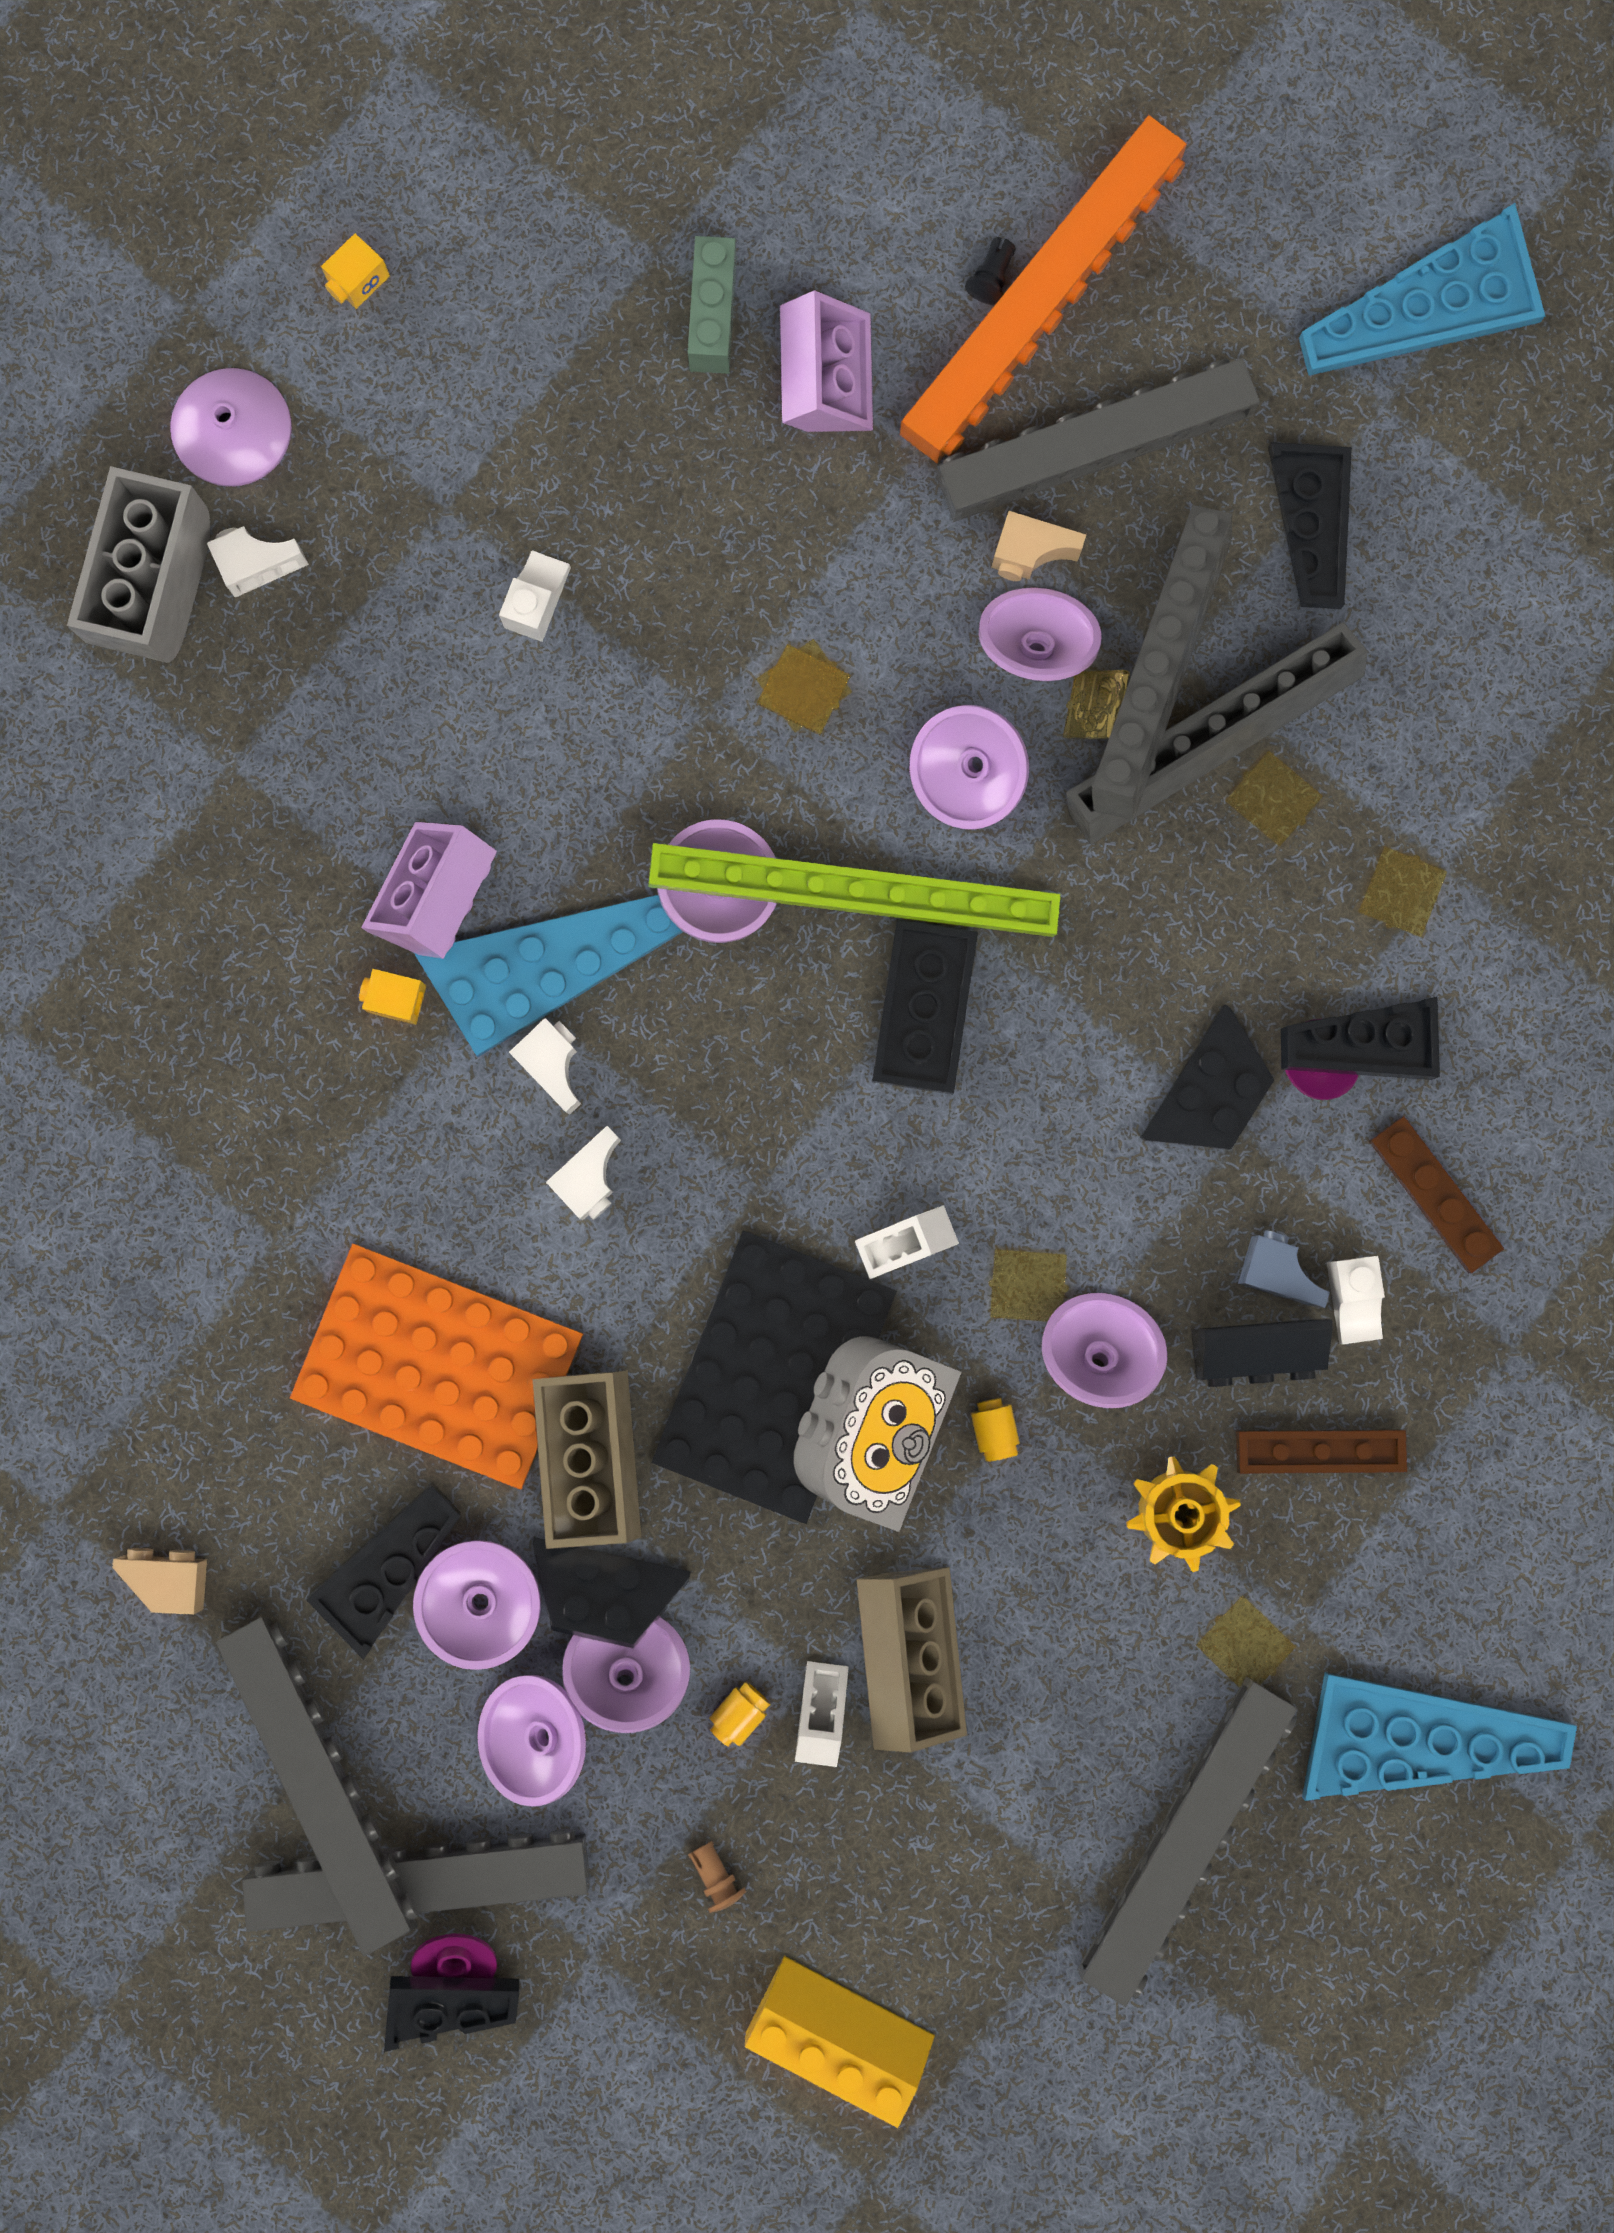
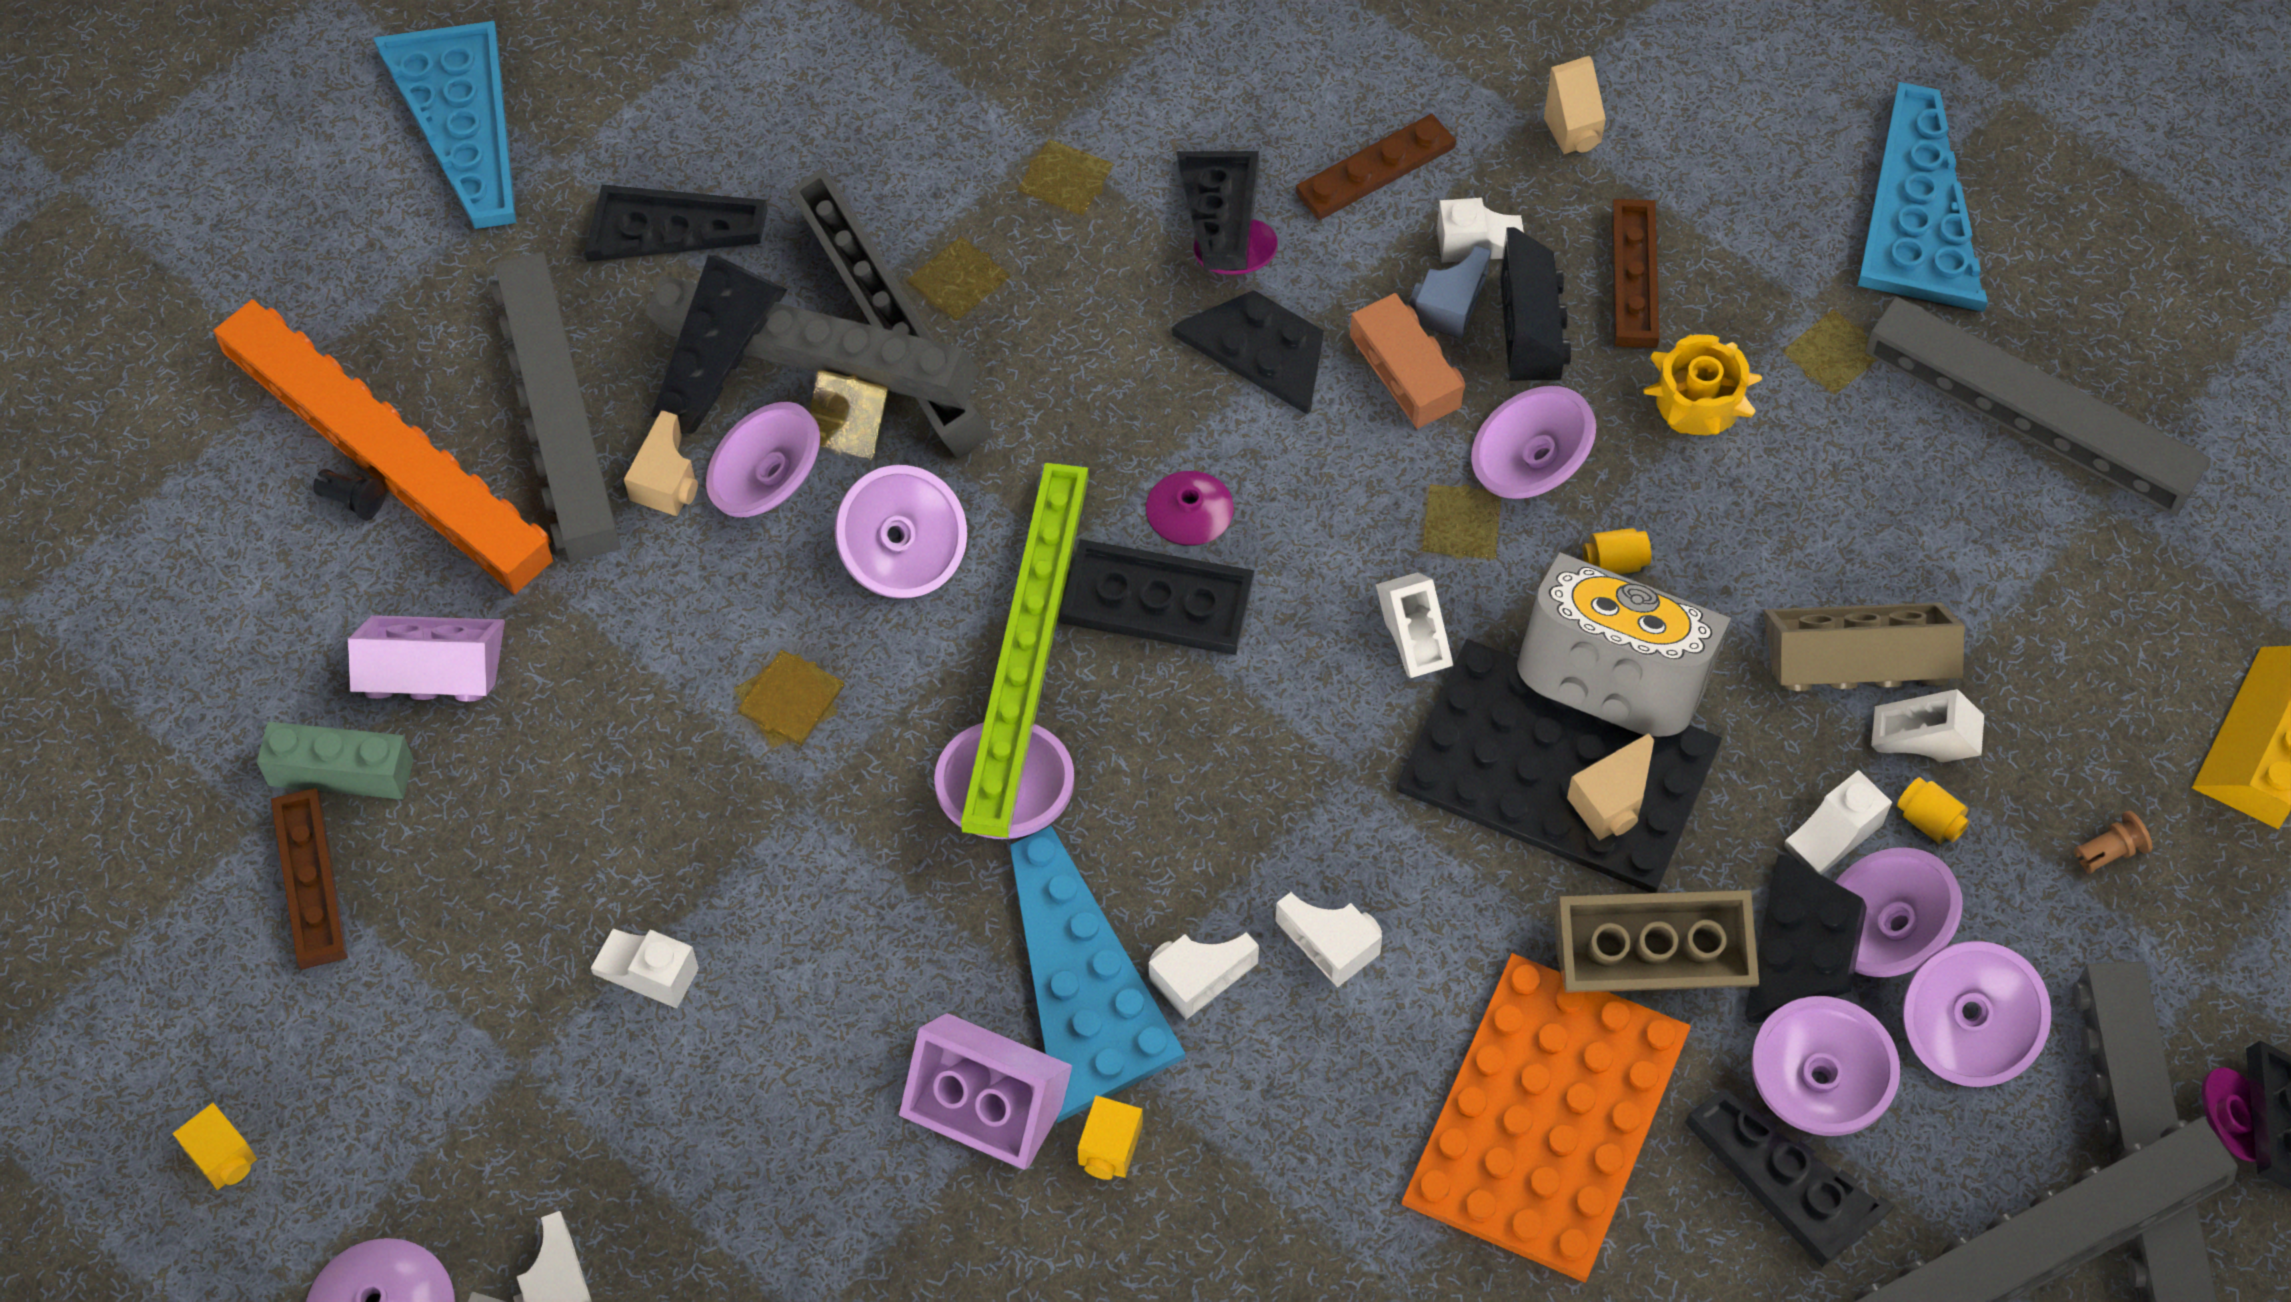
camera: 85 degrees left, 25 degrees down
none -> reddish brown plate [271,788,348,970]
none -> black wing [651,255,788,433]
none -> magenta dish [1146,471,1234,546]
none -> nougat brick [1350,293,1465,429]
none -> tan slope [1544,56,1606,154]
none -> tan slope [1567,733,1654,841]
none -> white arch [1784,770,1892,875]

